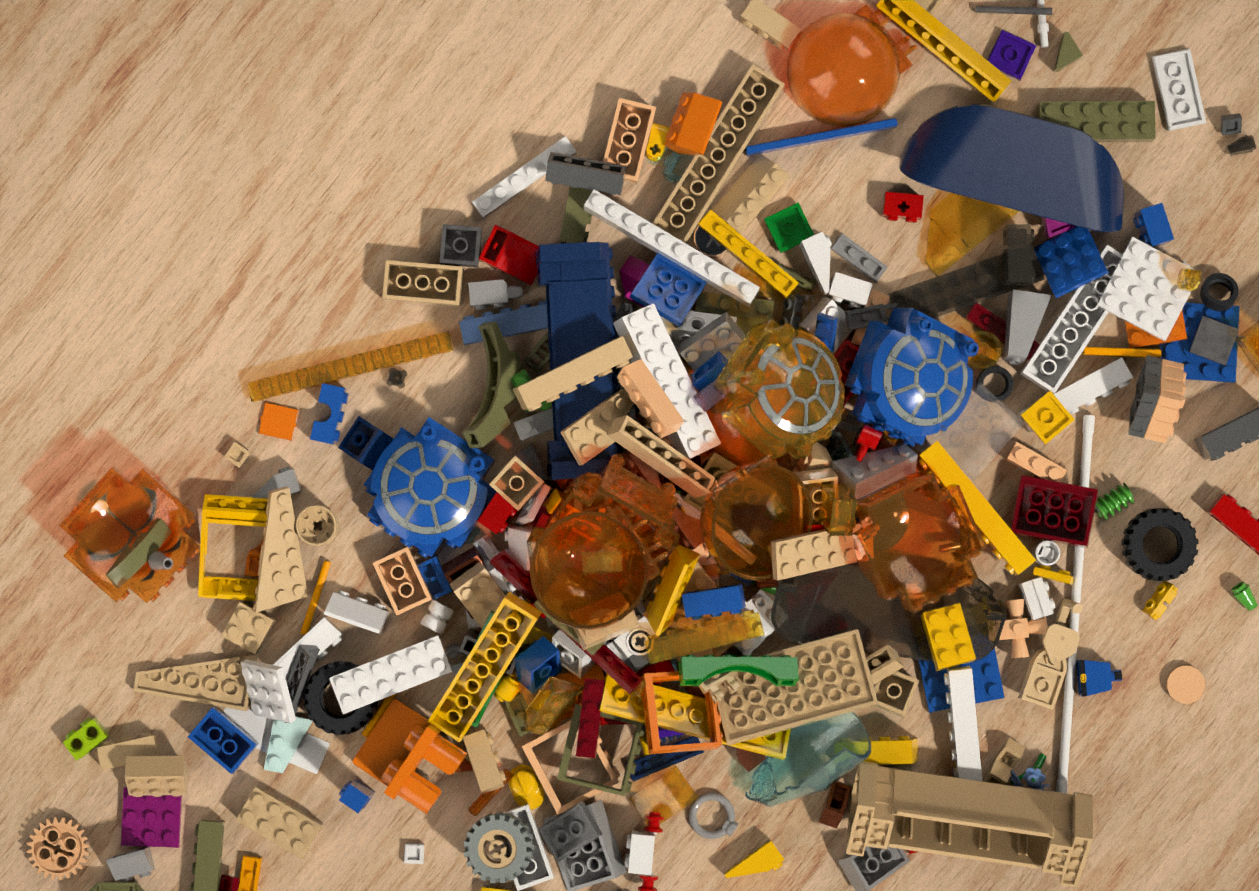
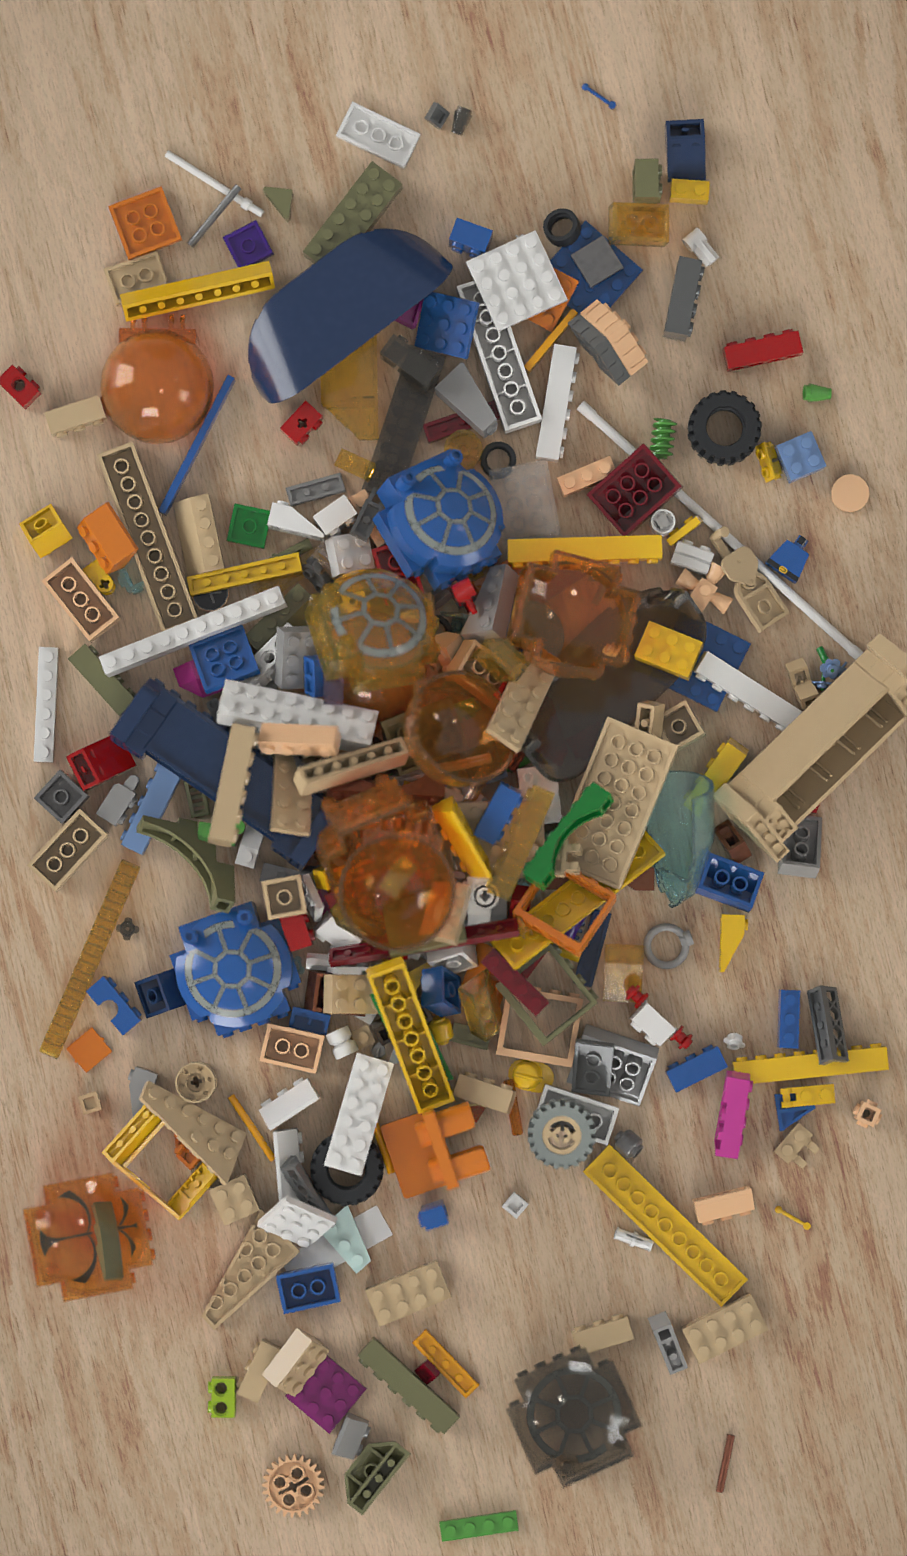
camera: 50 degrees left, 0 degrees up
light grey cone [148,552,173,571] -> none
dark grey brick [545,152,626,195] -> none
blue hinge [812,312,838,367] -> none
yellow plate [1020,391,1075,445] -> none
clear yellow rock [1177,269,1202,292] -> none
none -> yellow slope [19,504,73,559]
none -> clear yellow plate [334,448,376,481]
none -> tan plate [351,1024,376,1049]
none -> blue slope [695,853,764,913]
none -> medium blue brick [775,431,826,484]

